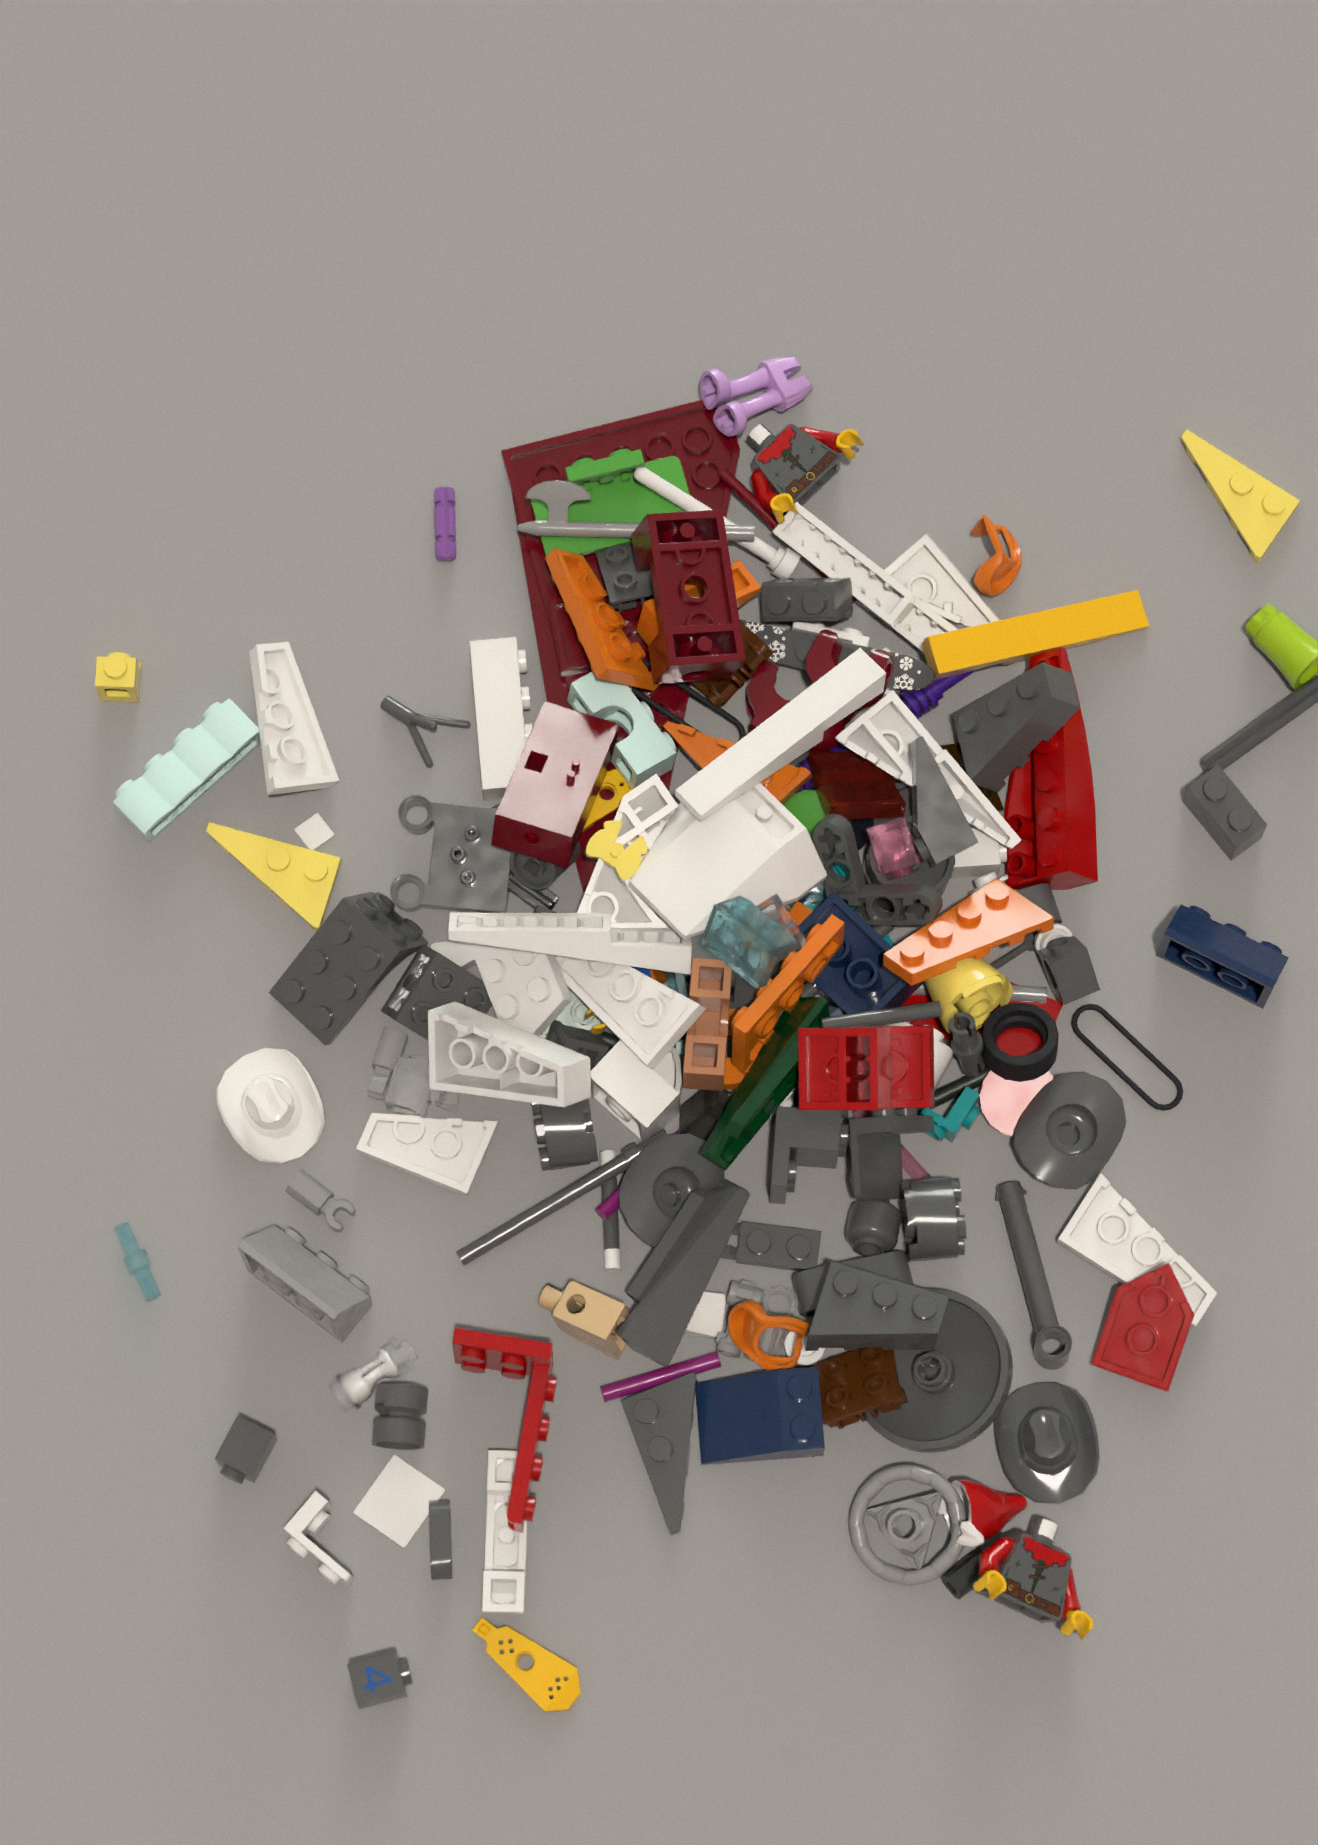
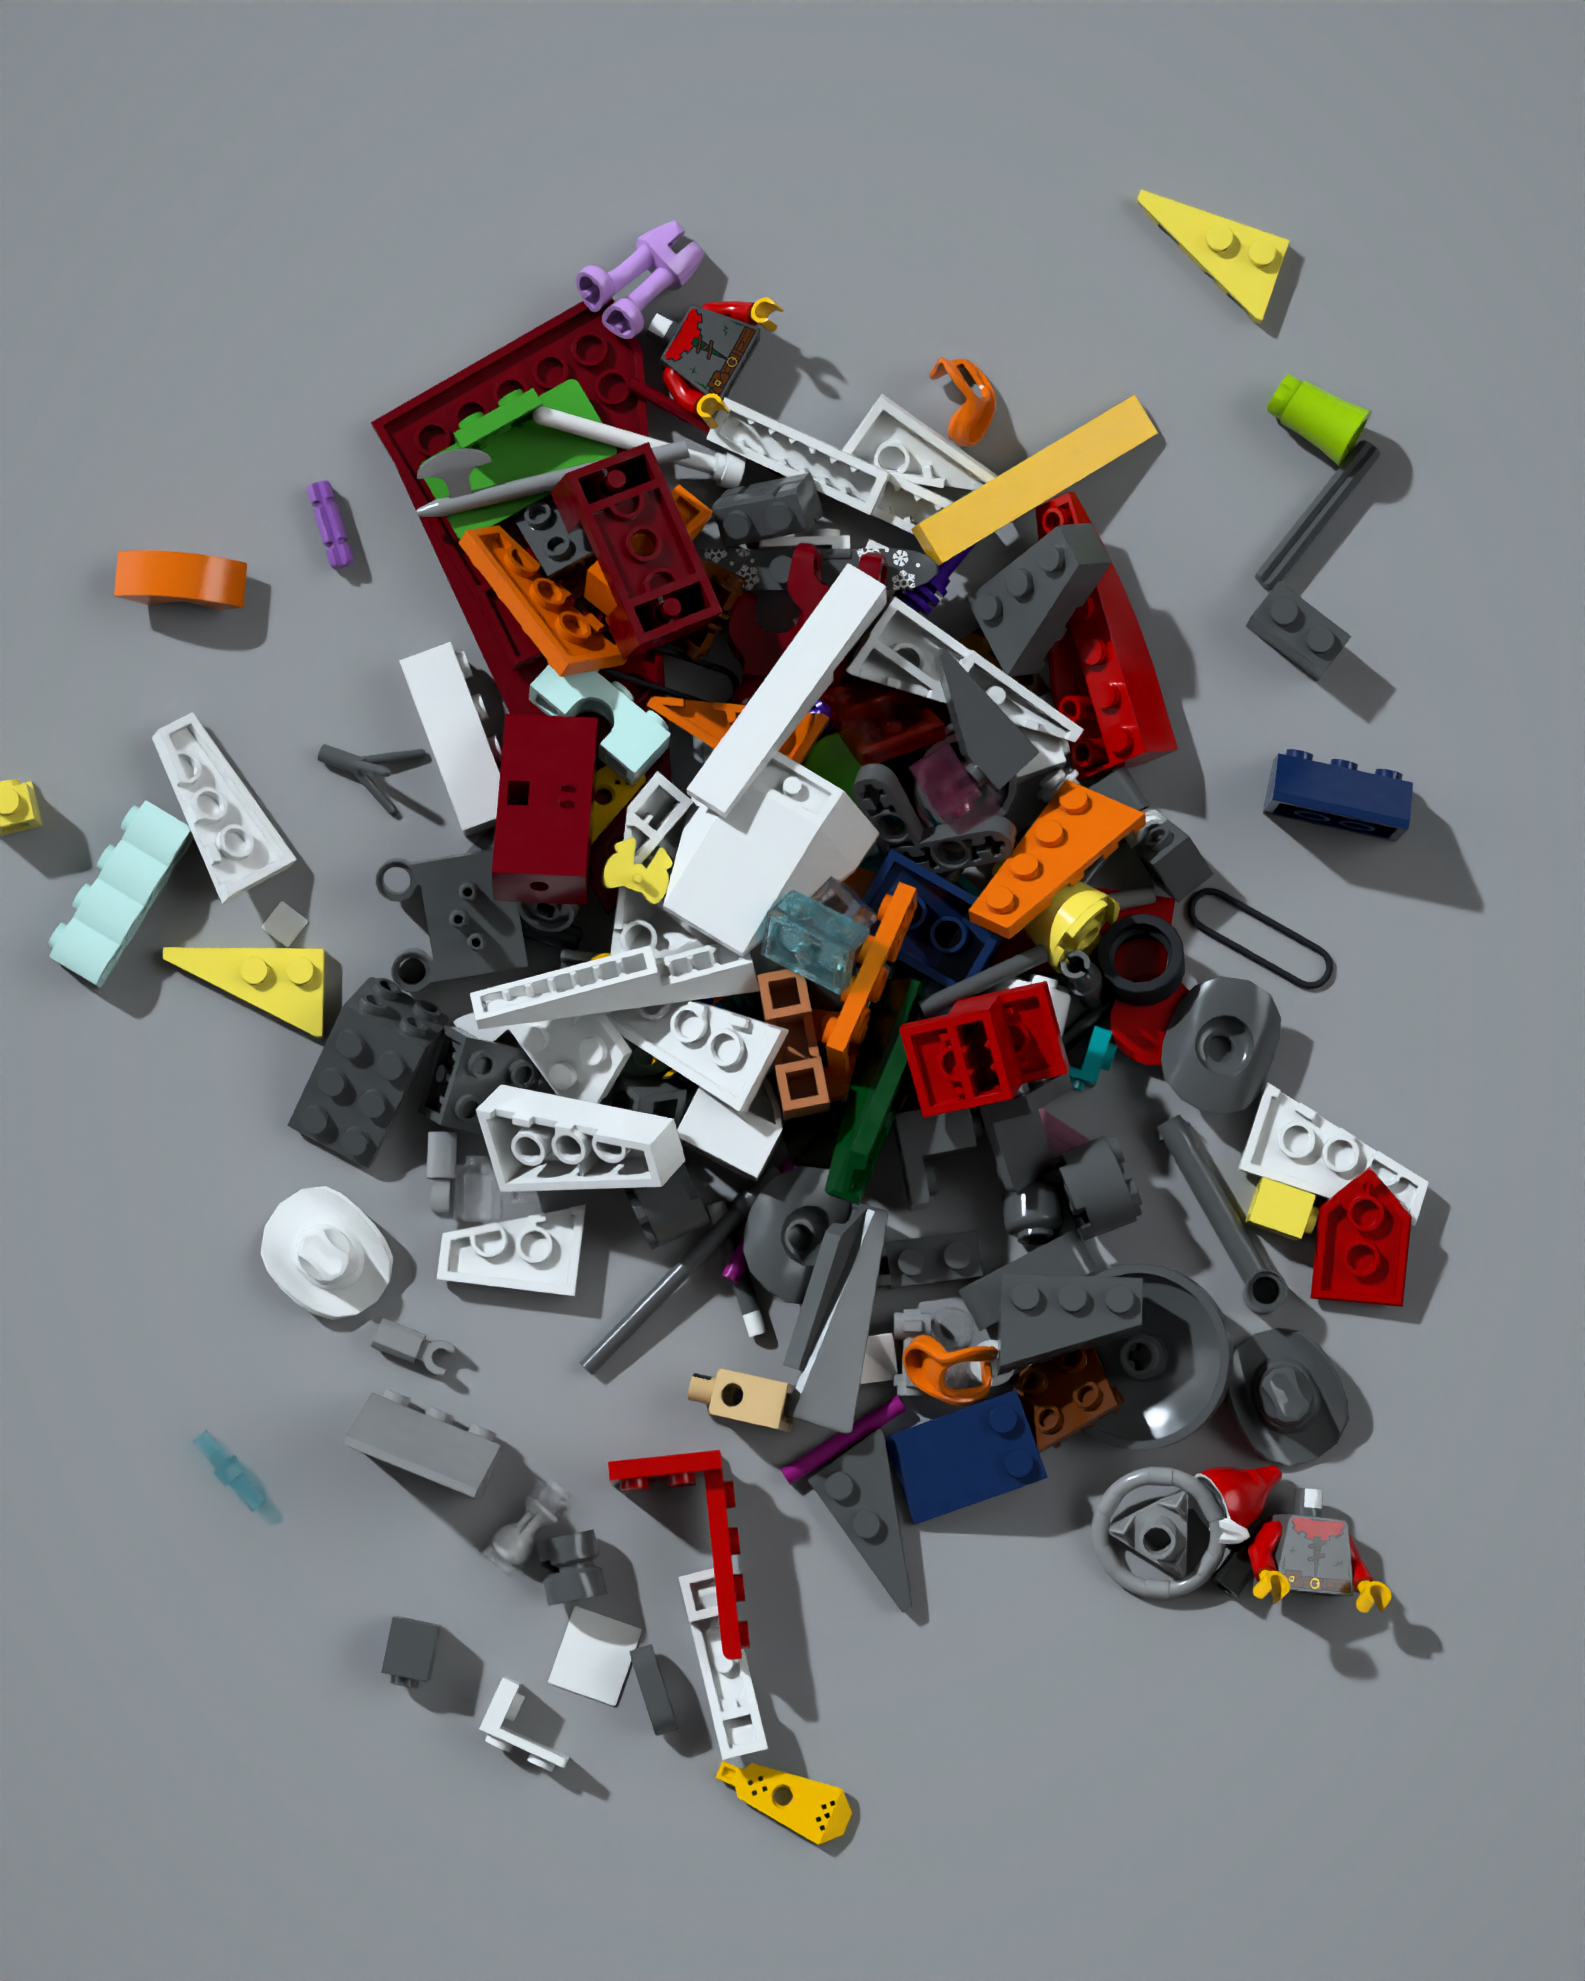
camera: 20 degrees left, 10 degrees up
dark grey brick [347,1651,413,1709] -> none
none -> orange brick [114,550,247,610]
none -> light yellow brick [1244,1177,1319,1241]

